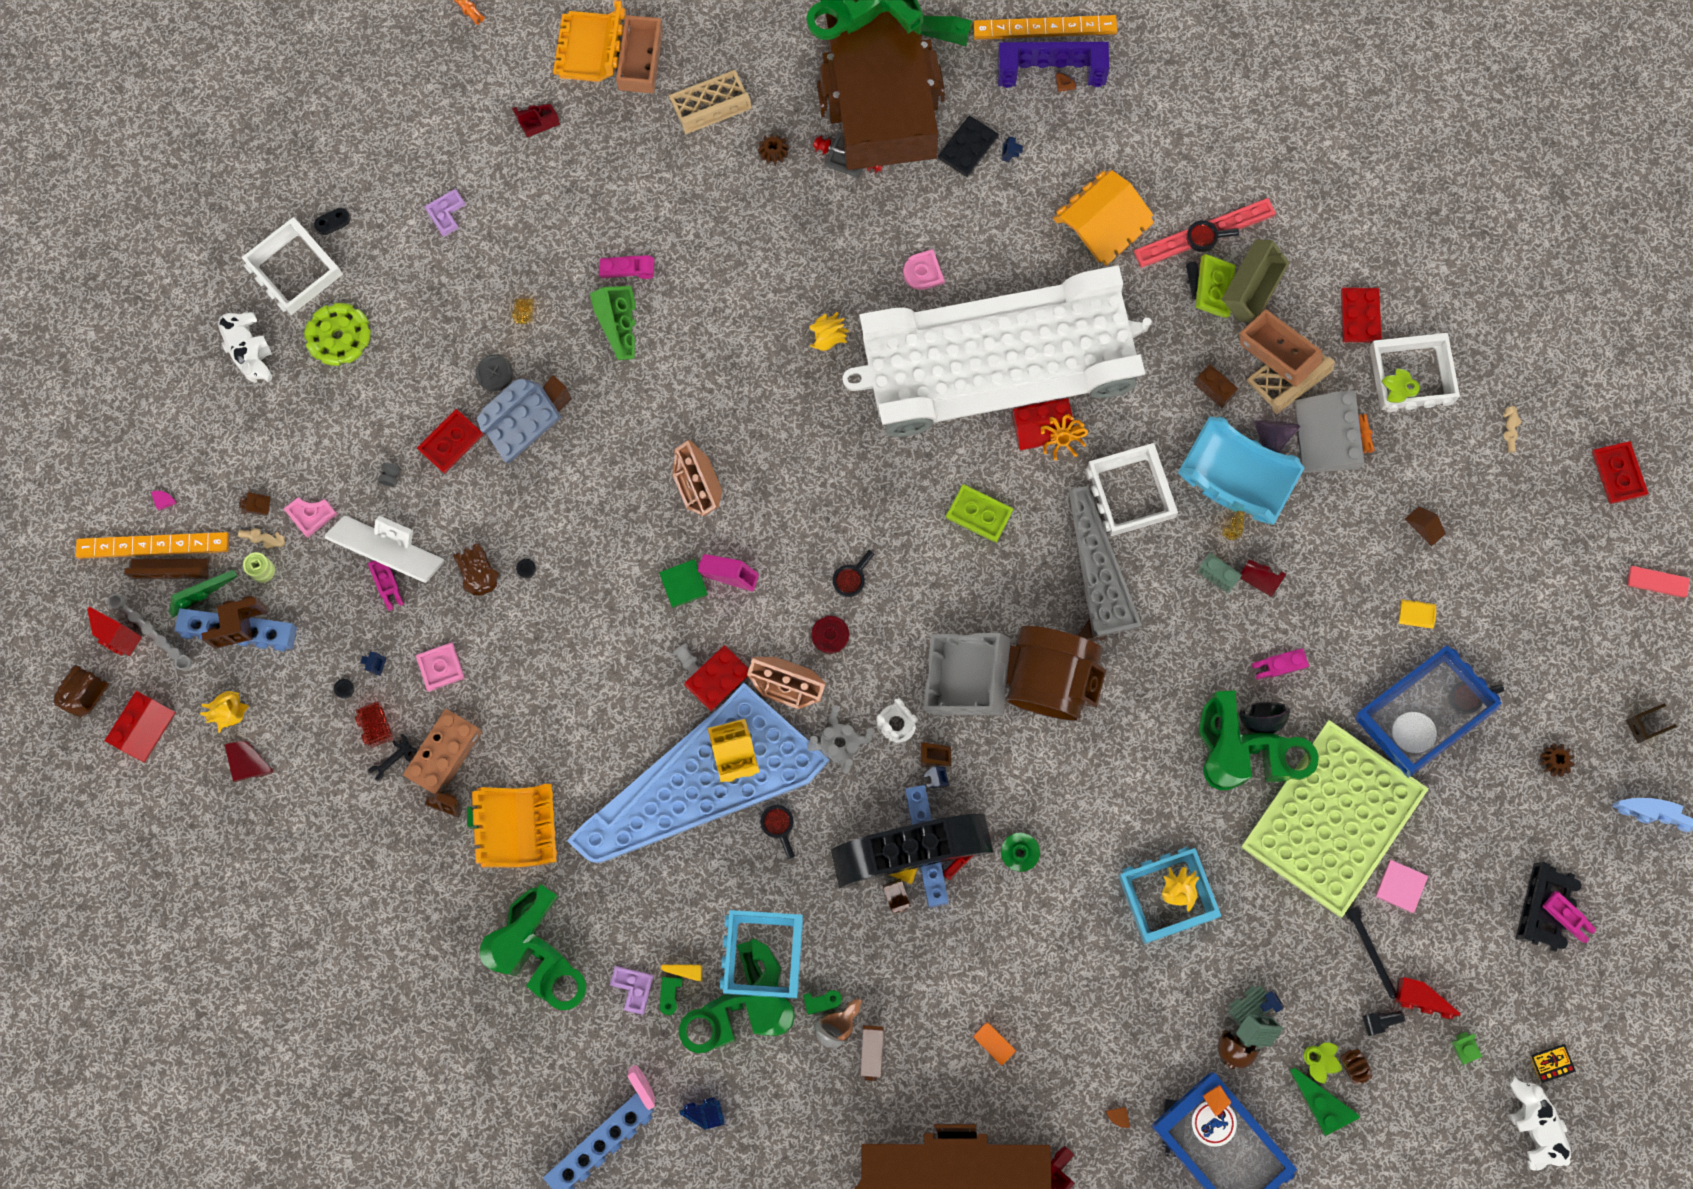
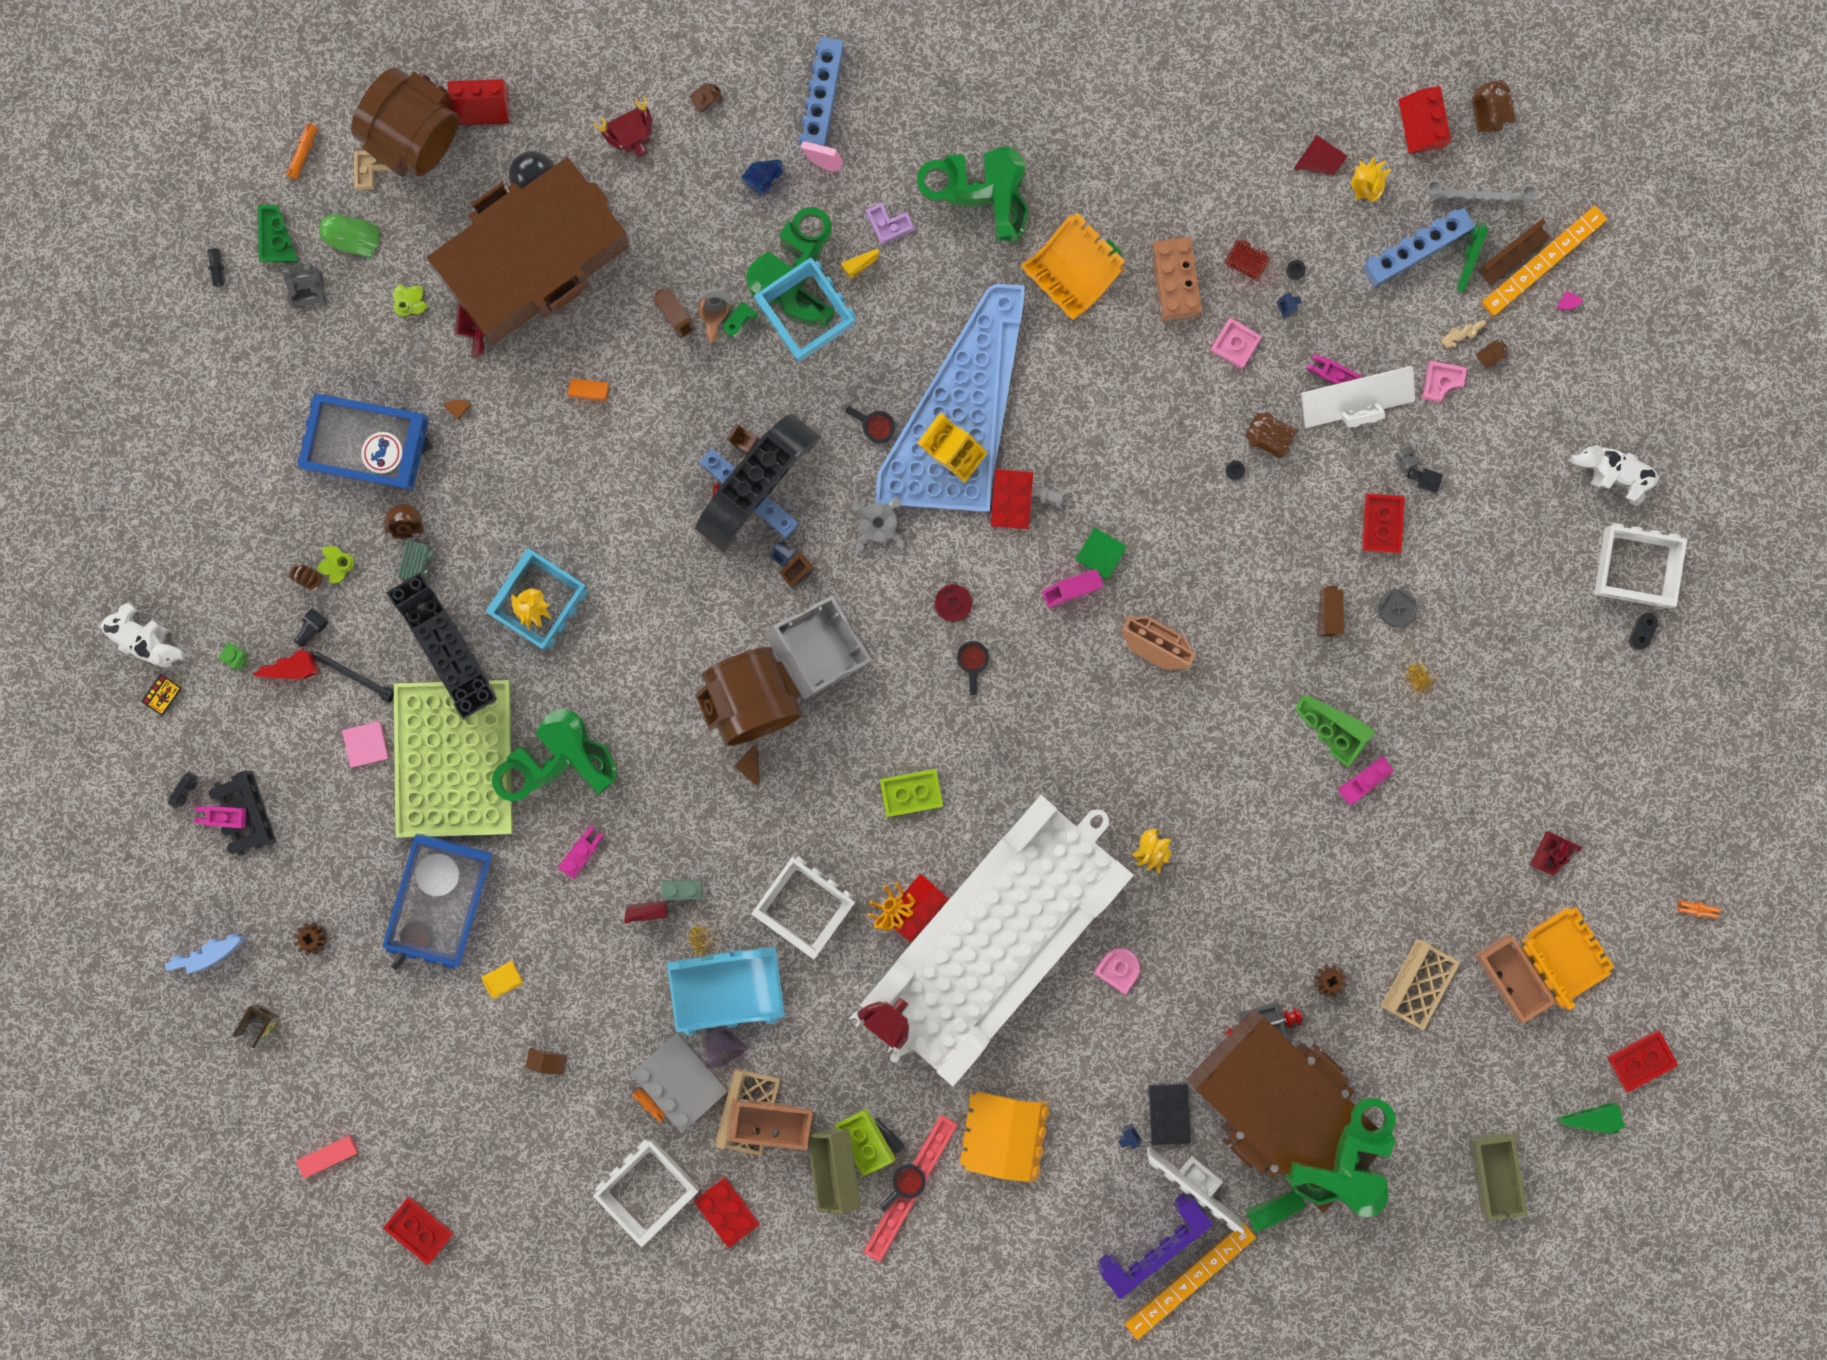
camera: 140 degrees right, 10 degrees up
red slope [87,606,142,656] -> none
reddish brown bracket [201,596,268,649] -> none
yellowish green wheel [243,552,275,583] -> none
lime plate [304,303,371,366] -> none
black bar [368,733,418,781] -> none
lavender tile [424,188,466,237] -> none
reddish brown wing [424,793,462,818] -> none
sand blue plate [477,379,562,463] -> none
green leg [659,977,684,1016] -> none
nougat wedge [747,657,826,709] -> none
white piece [876,698,918,743] -> none
green dish [1001,833,1040,872] -> none
dark orange tile [1055,73,1076,92] -> none
light grey wing [1069,486,1142,638] -> none
reddish brown brick [1194,364,1238,409] -> none
orange slope [1202,1085,1231,1116] -> none
sand green brick [1236,1013,1283,1048] -> none
black cylinder [1239,702,1290,734] -> none
dark blue tile [1260,989,1285,1013] -> none
green wing [1289,1068,1360,1136] -> none
lime plate [1381,368,1420,403] -> none
tan animal [1503,405,1522,452] -> none
none -> black plate [168,772,198,809]
none -> black slope [386,572,498,720]
none -> dark red torso [849,997,910,1057]
none -> white bracket [1147,1146,1245,1233]
none -> black plate [1407,468,1443,493]

